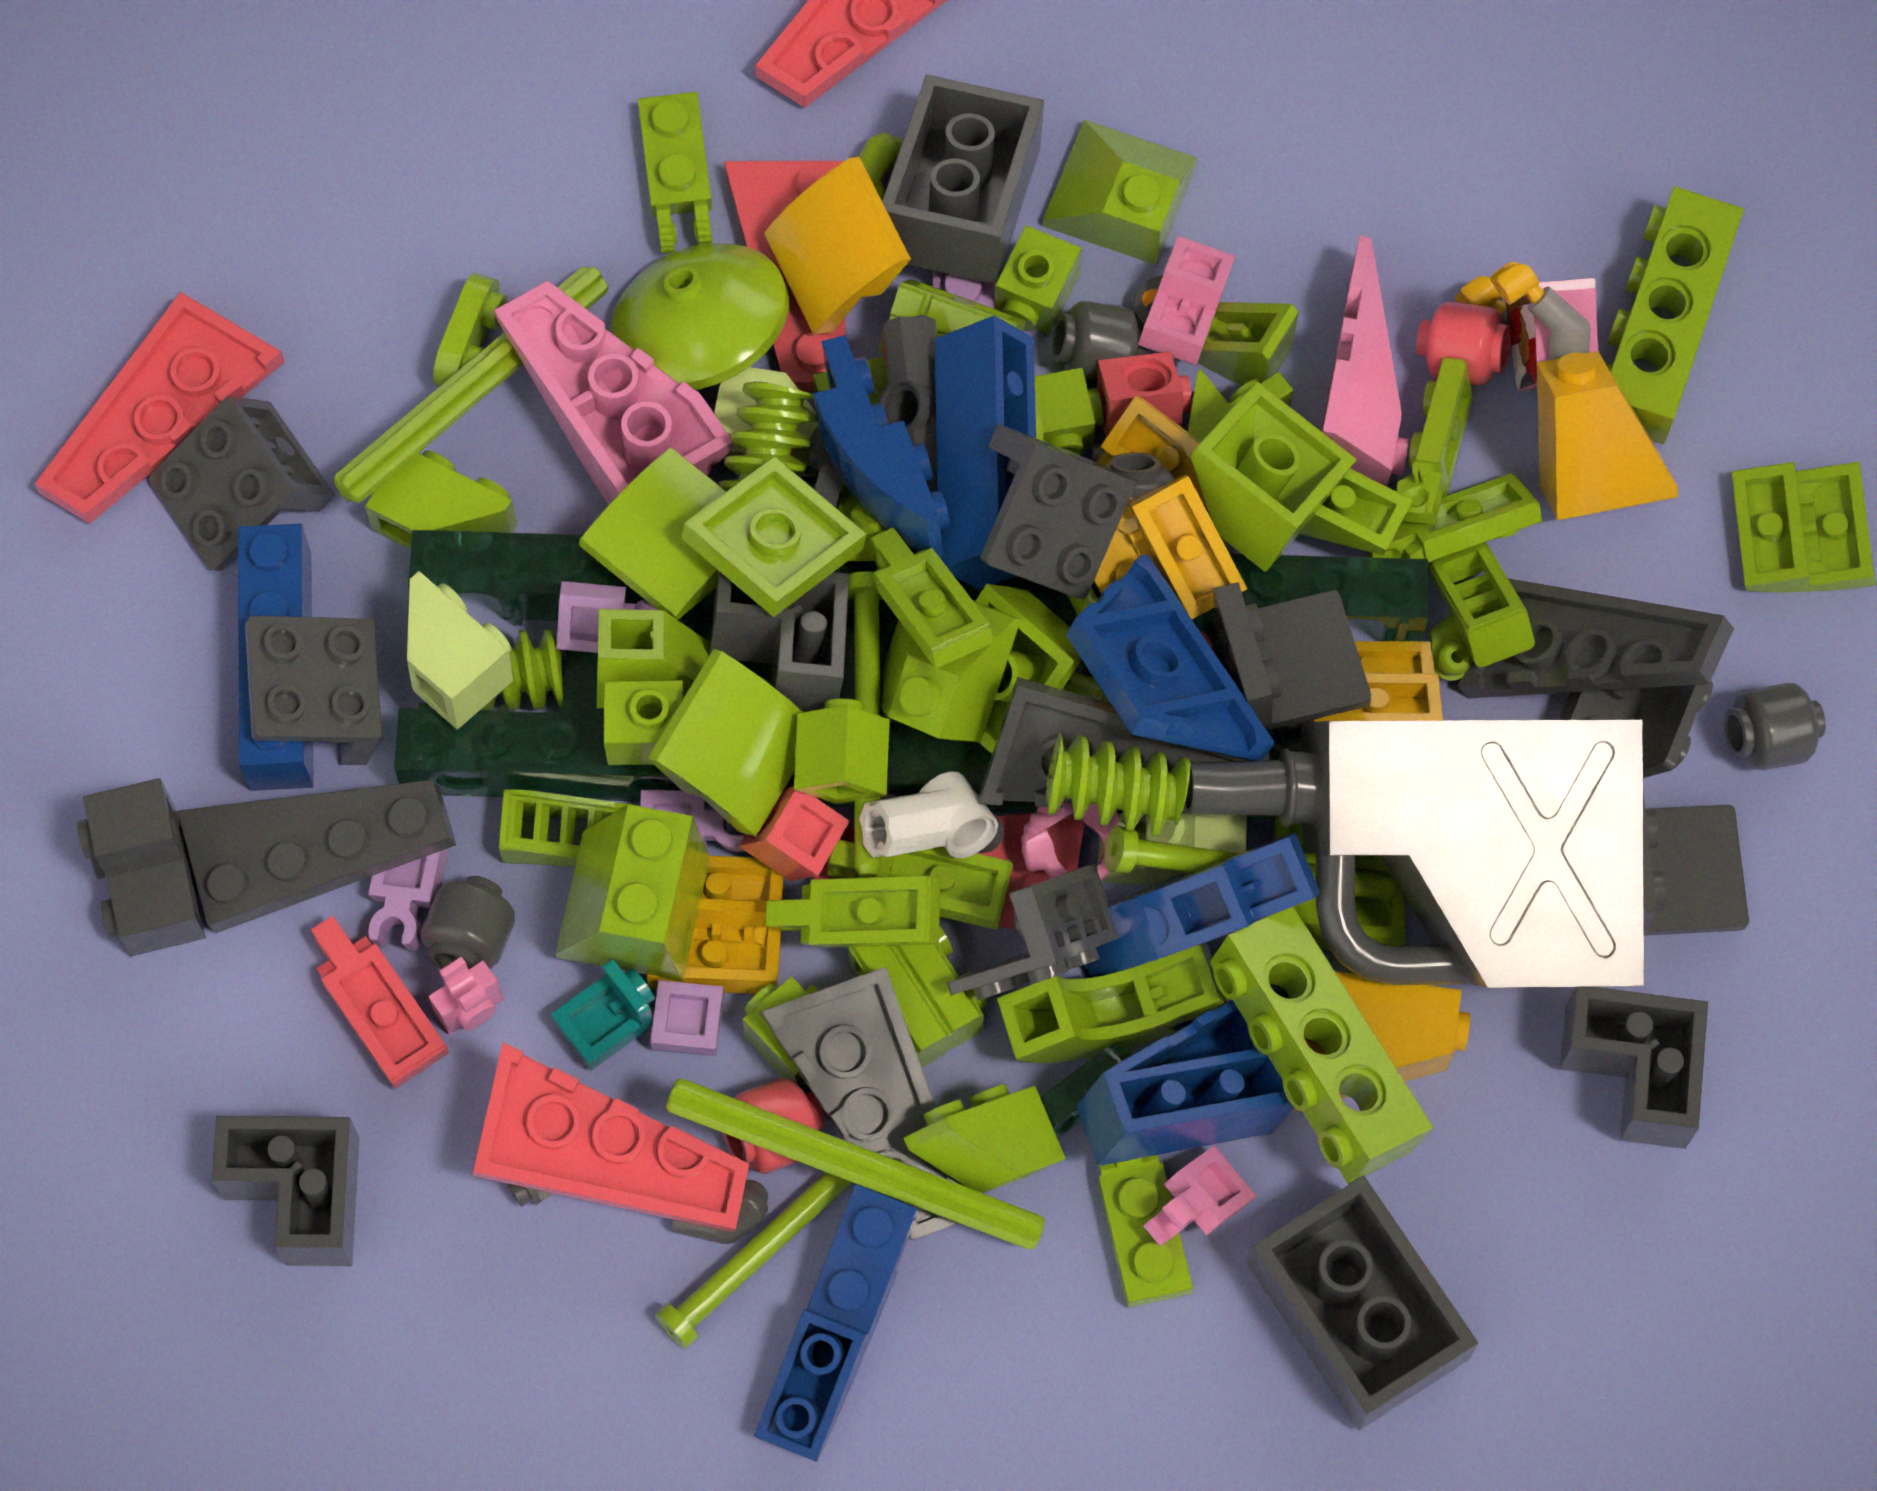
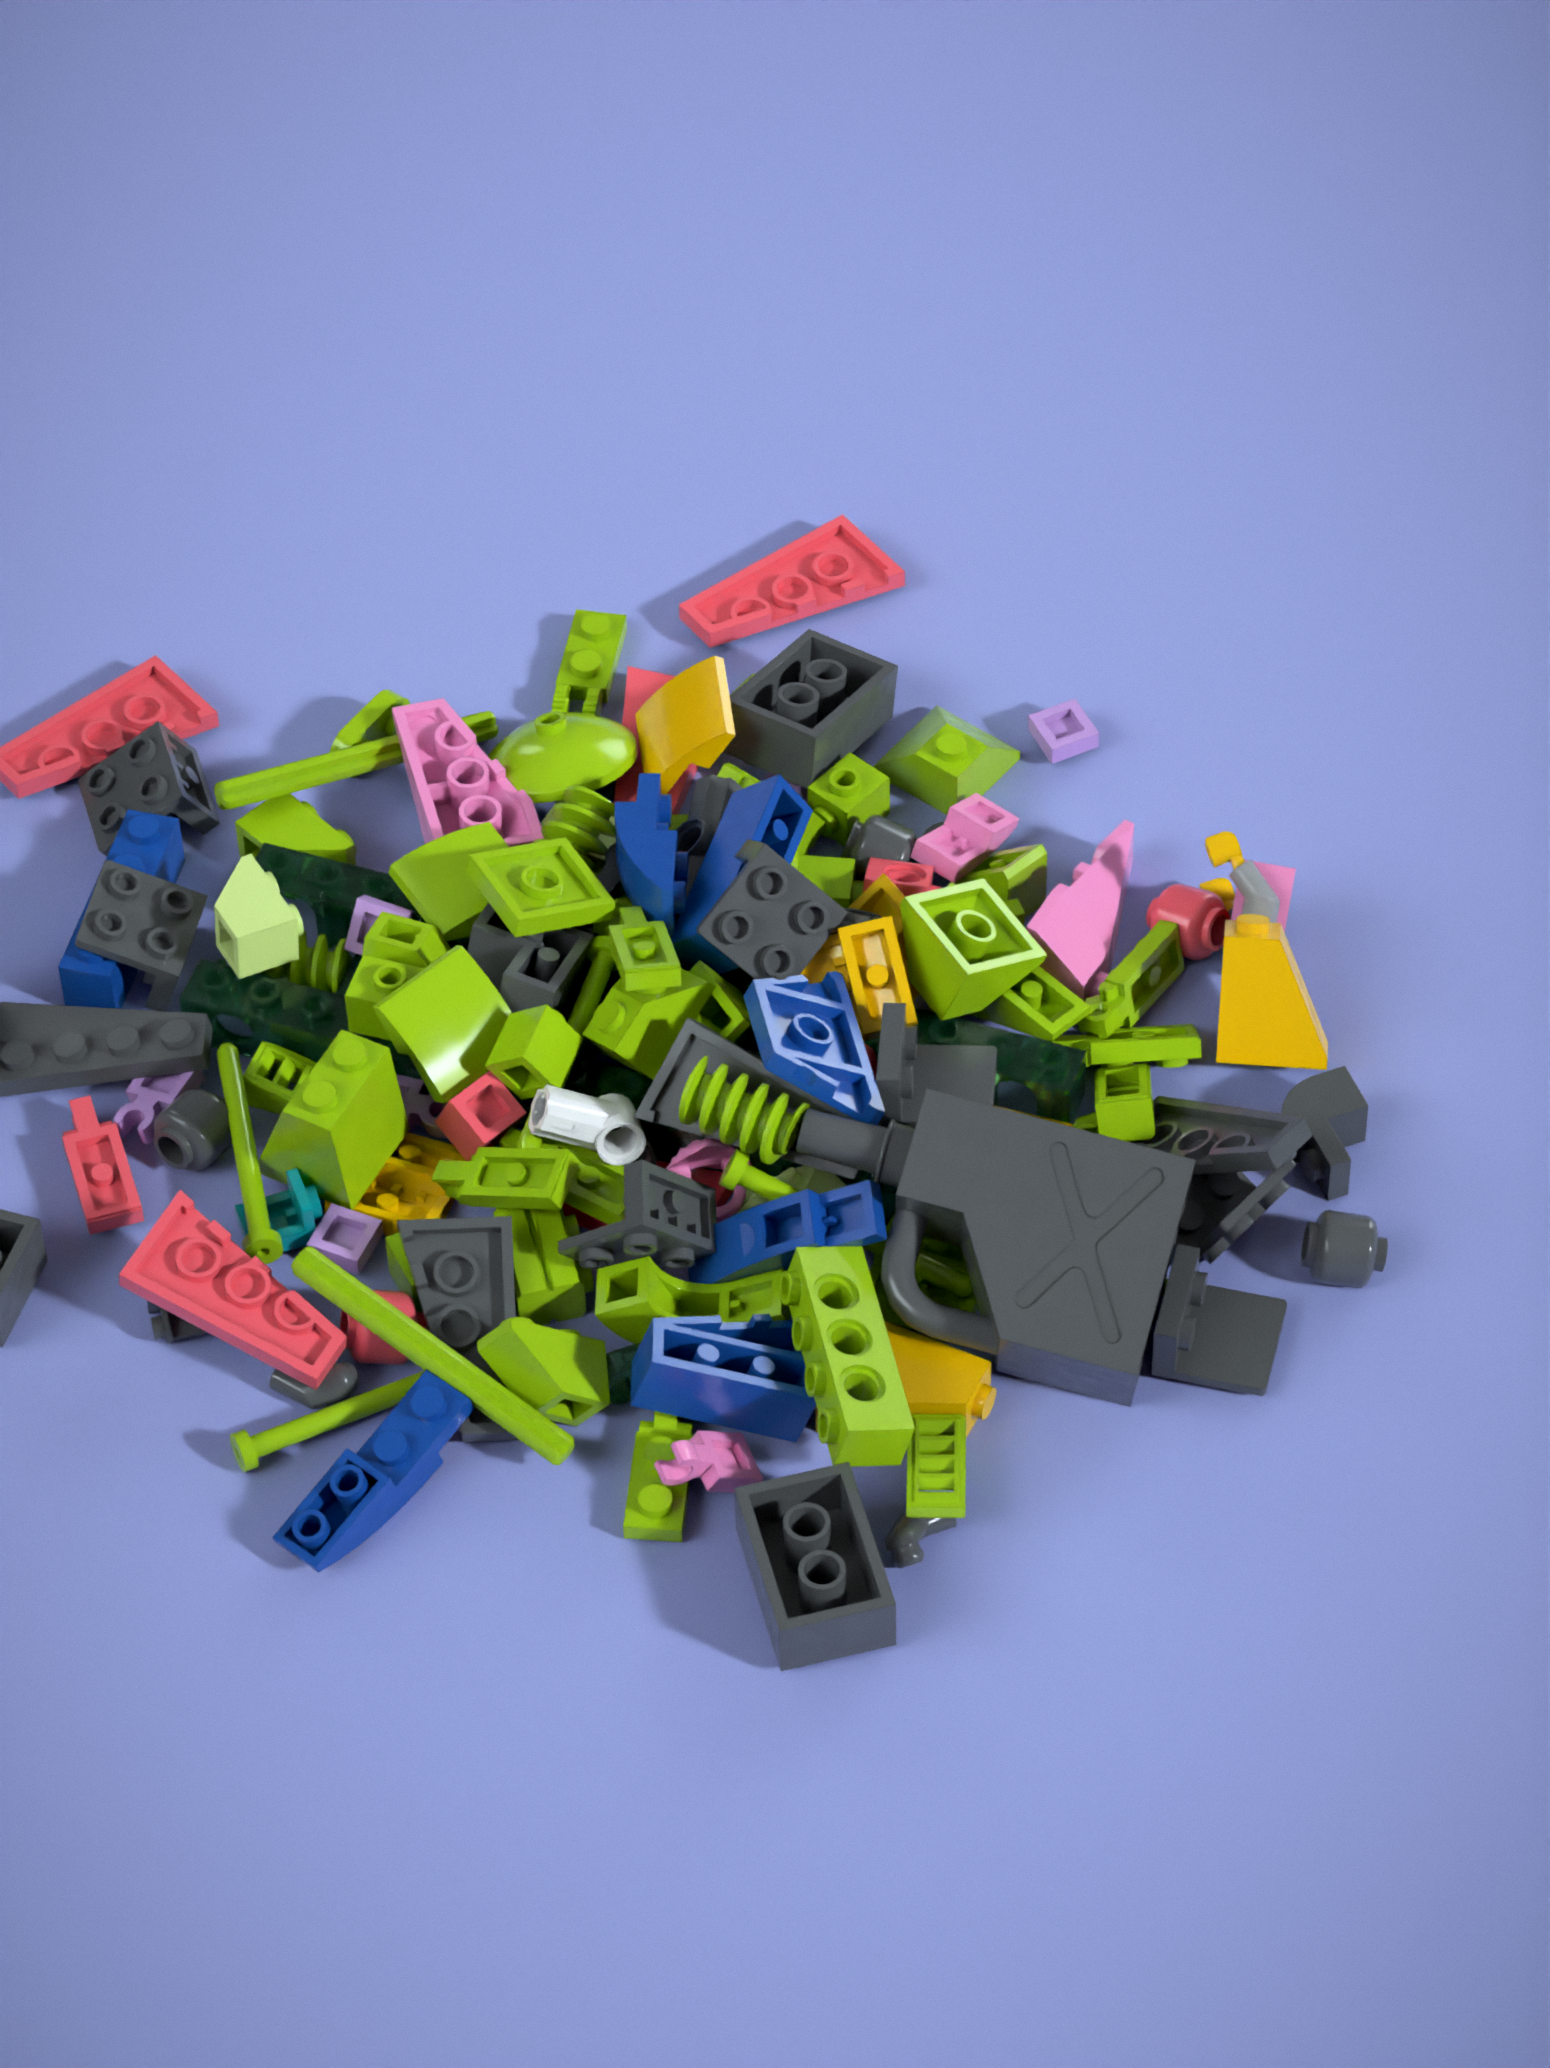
camera: 20 degrees right, 20 degrees down
bright pink plate [428,956,503,1035] -> none
dark grey brick [1560,987,1708,1149] -> none
lime brick [1605,186,1745,445] -> none
lime slope [1732,461,1876,593] -> none
none -> lime bar [216,1042,283,1264]
none -> dark grey arm [885,1513,957,1568]
none -> lime slope [906,1414,966,1518]
none -> lavender plate [1028,699,1099,764]
none -> dark grey brick [1281,1066,1368,1201]

